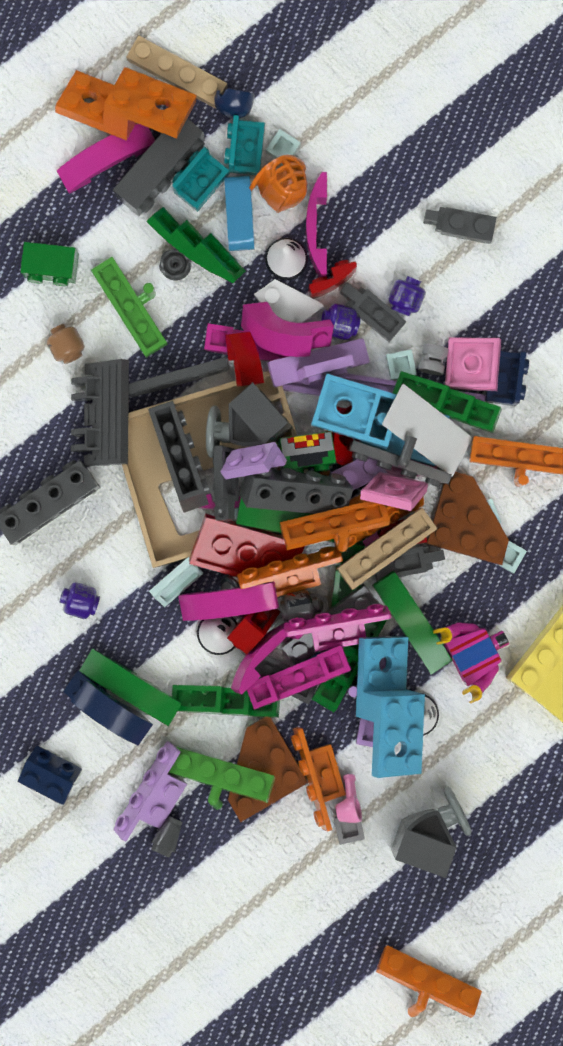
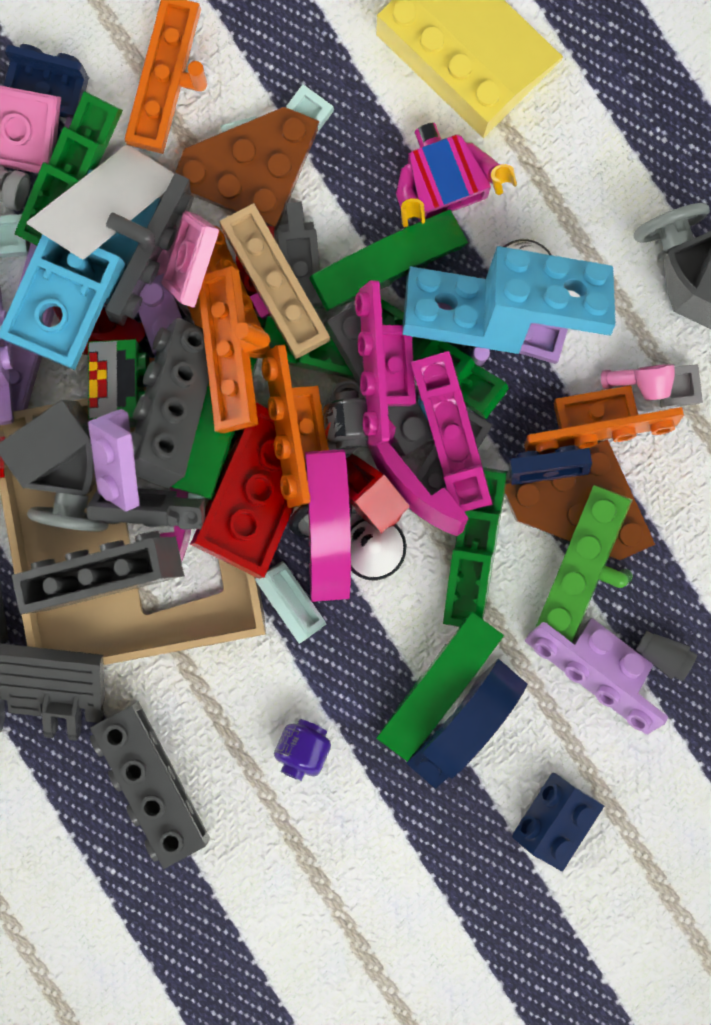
camera: 85 degrees left, 0 degrees up
none -> dark blue plate [509,445,592,485]

